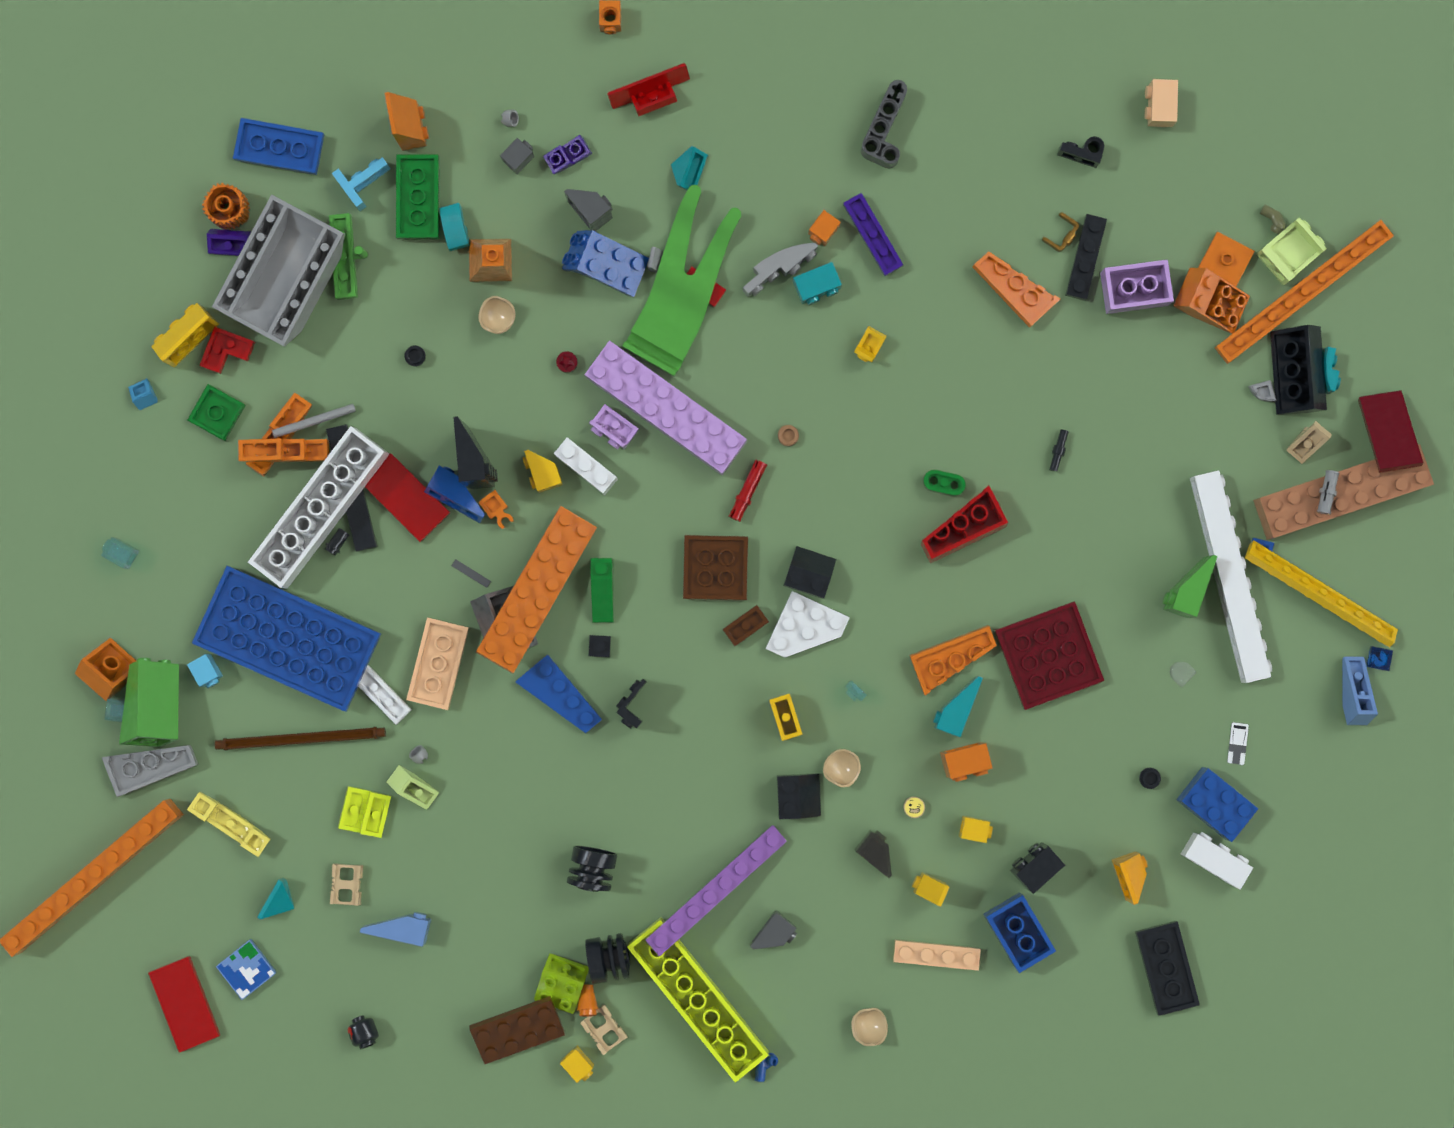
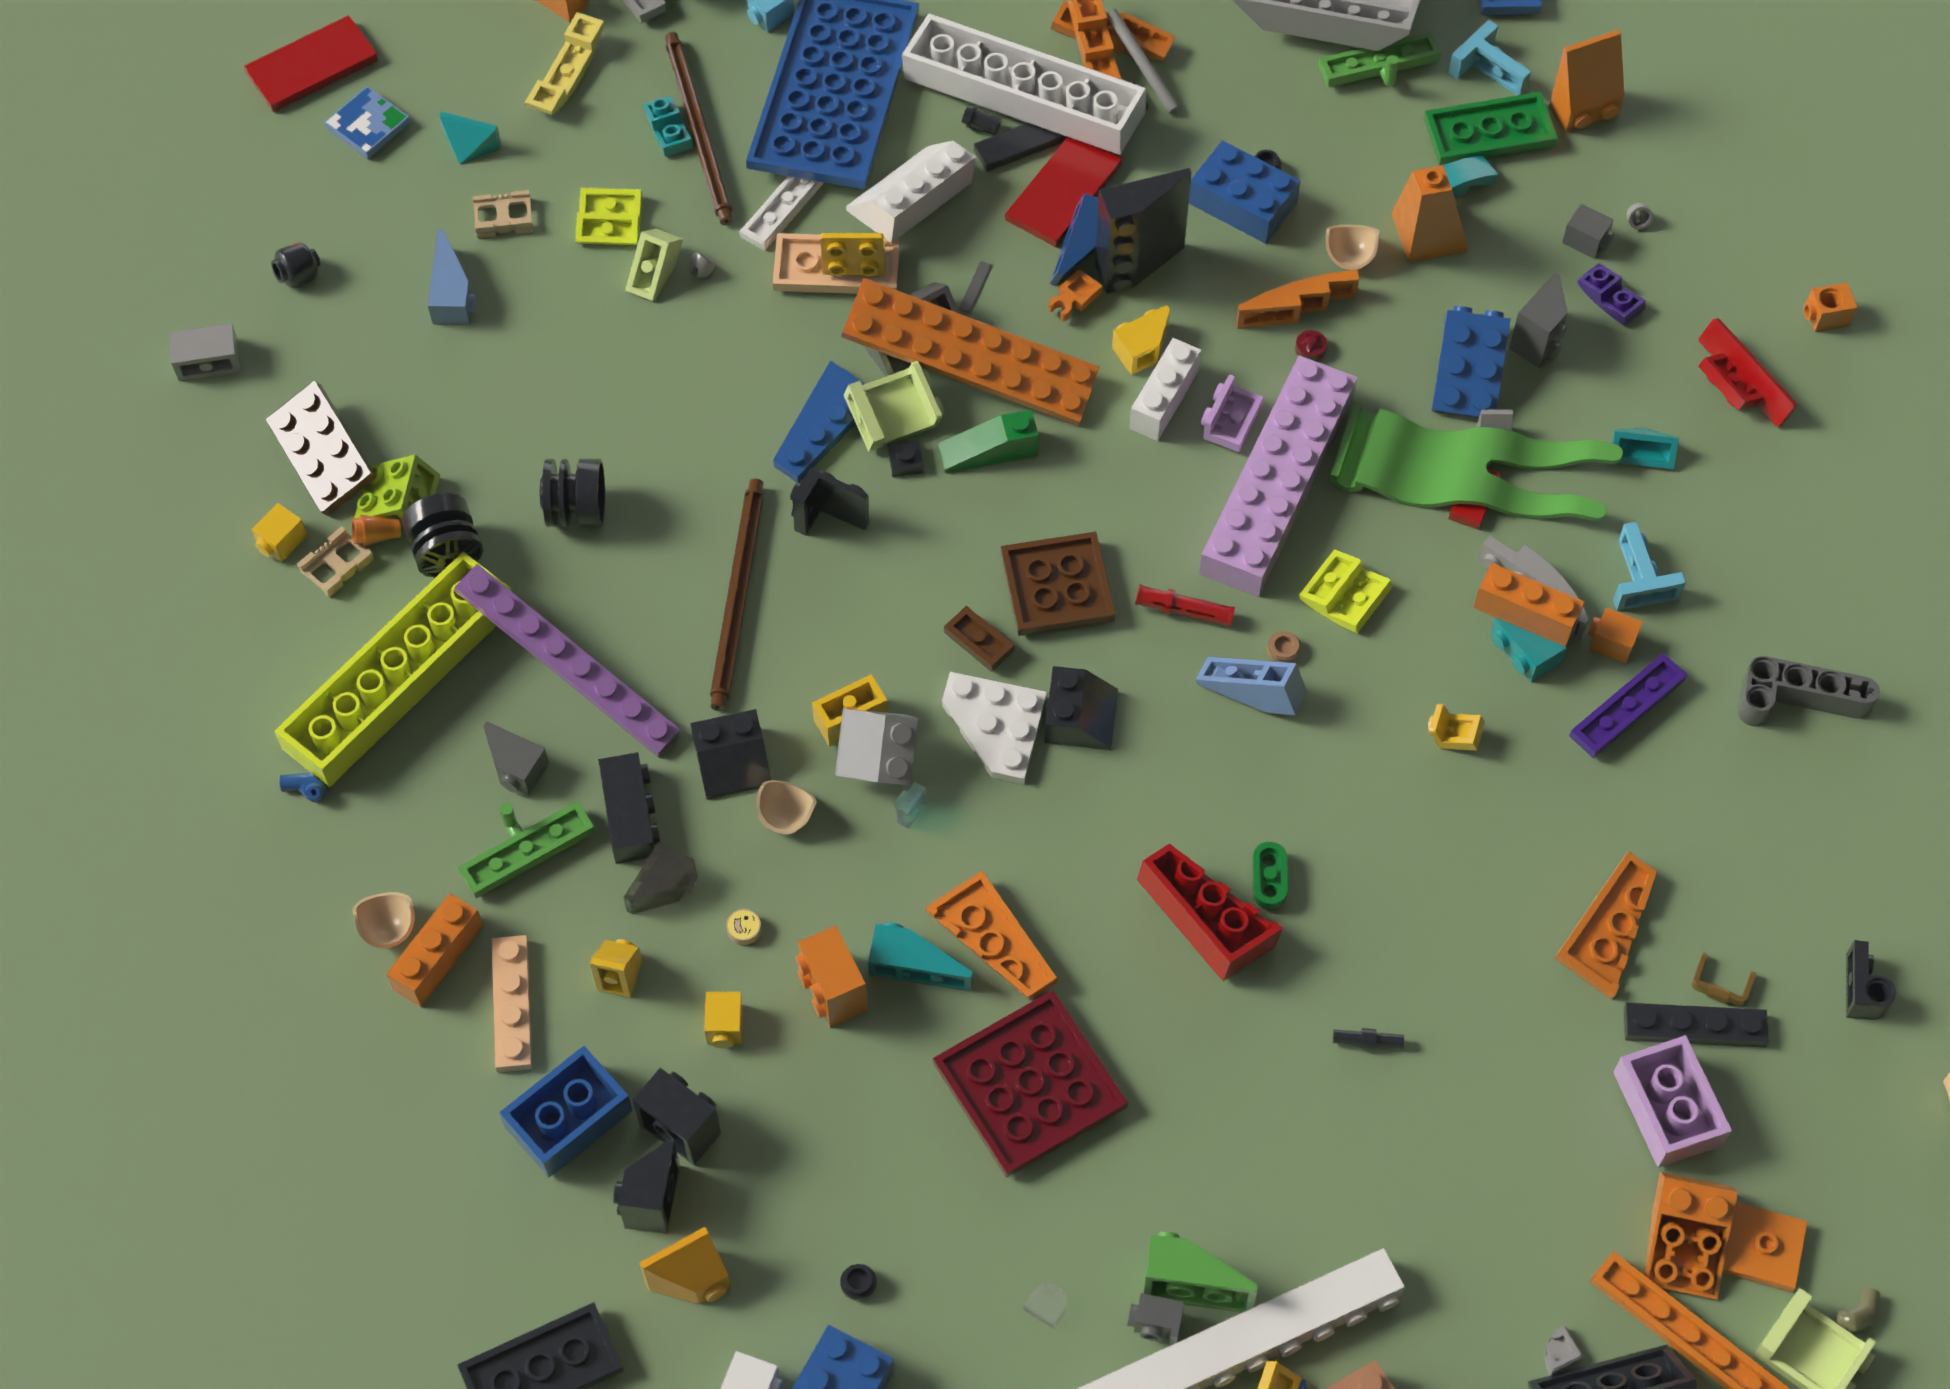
camera: 80 degrees right, 25 degrees down
none -> light grey brick [169,323,241,381]
none -> orange brick [386,893,483,1007]
none -> bright green plate [458,801,595,899]
none -> black brick [598,752,661,864]
none -> black slope [613,1140,680,1234]
none -> teal slope [643,96,693,157]
none -> reddish brown piece [710,478,764,711]
none -> yellow bracket [820,233,886,277]
none -> light grey slope [835,708,918,786]
none -> yellowish green panel [844,361,944,452]
none -> white slope [846,141,976,243]
none -> dark grey brick [1127,1293,1184,1347]
none -> blue brick [1189,140,1301,244]
none -> medium blue slope [1195,657,1307,715]
none -> orange slope [1236,269,1359,328]
none -> neon yellow slope [1299,549,1393,634]
none -> orange brick [1473,562,1585,647]
none -> medium azure bracket [1613,522,1686,611]

